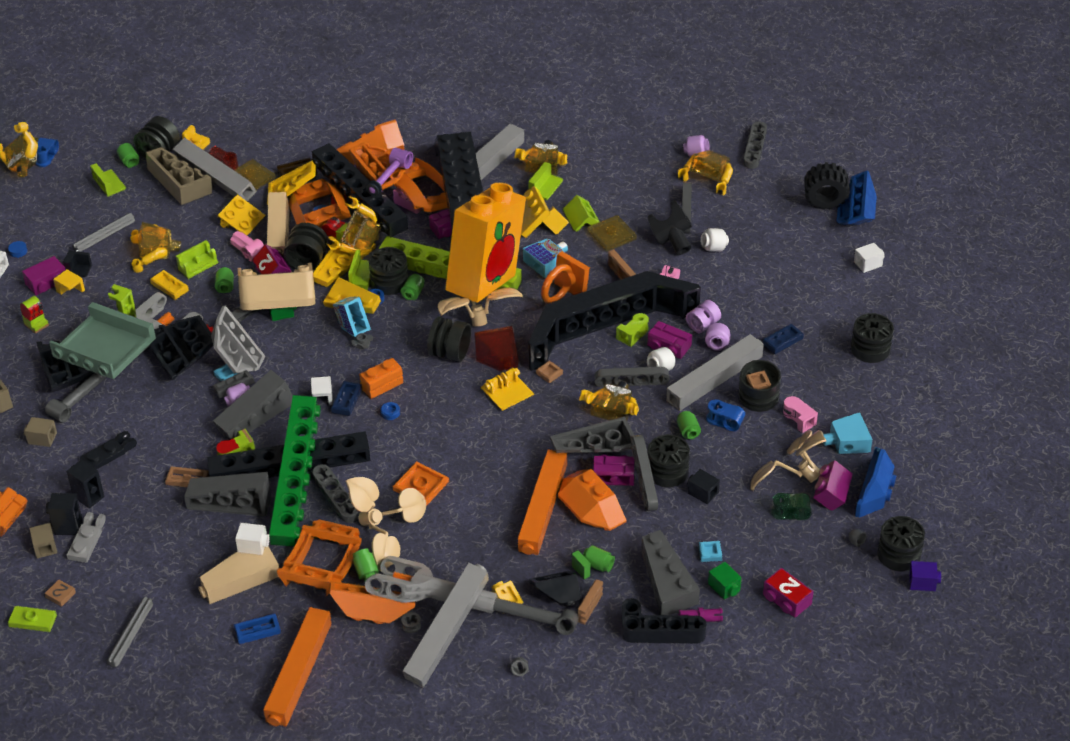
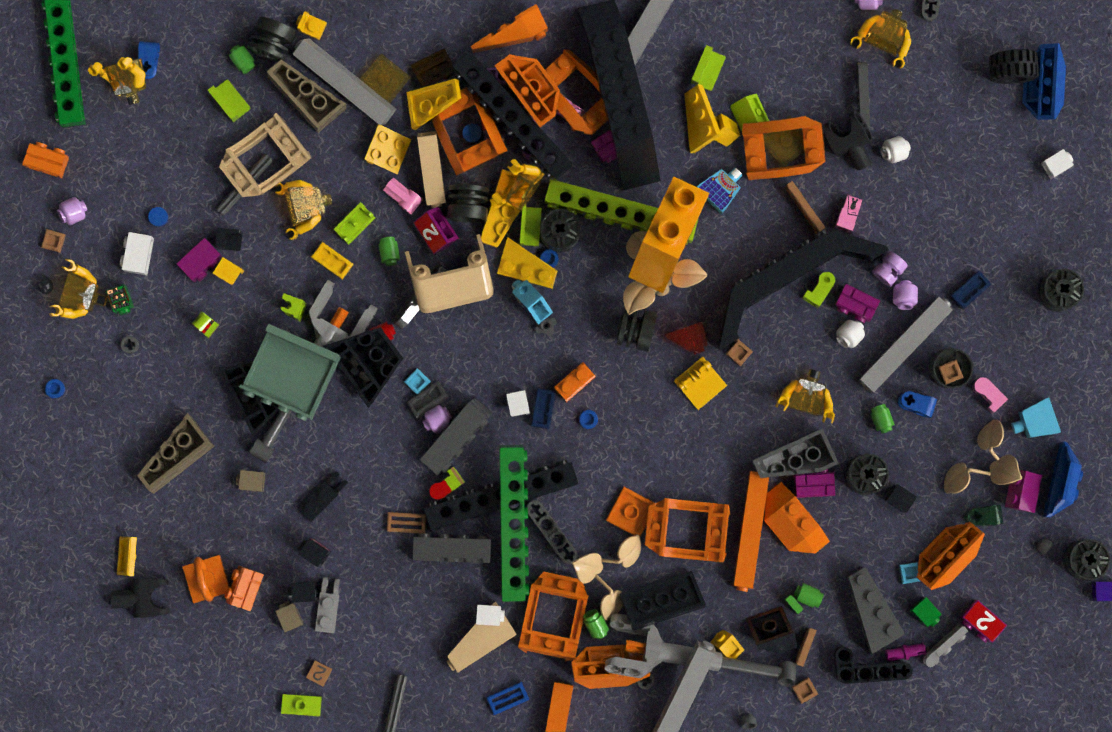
camera: 10 degrees left, 40 degrees up
clear red piece [209,146,239,172] -> none
light grey wedge [211,305,265,373] -> none
leg [322,217,357,244] -> none
medium lavender piece [366,147,413,196] -> none
bright green brick [401,274,424,300] -> none
clear yellow torso [514,140,567,176] -> none
orange tile [541,251,590,304] -> none
dark grey beam [594,367,670,387] -> none
dark grey beam [631,435,658,511] -> none
none -> tan wedge [219,113,311,197]
none -> black plate [619,571,706,631]
none -> orange wedge [645,498,730,562]
none -> orange wedge [742,116,826,180]
none -> medium nougat tile [792,677,818,704]
none -> orange wedge [917,522,985,590]
none -> light grey hinge [922,624,968,668]

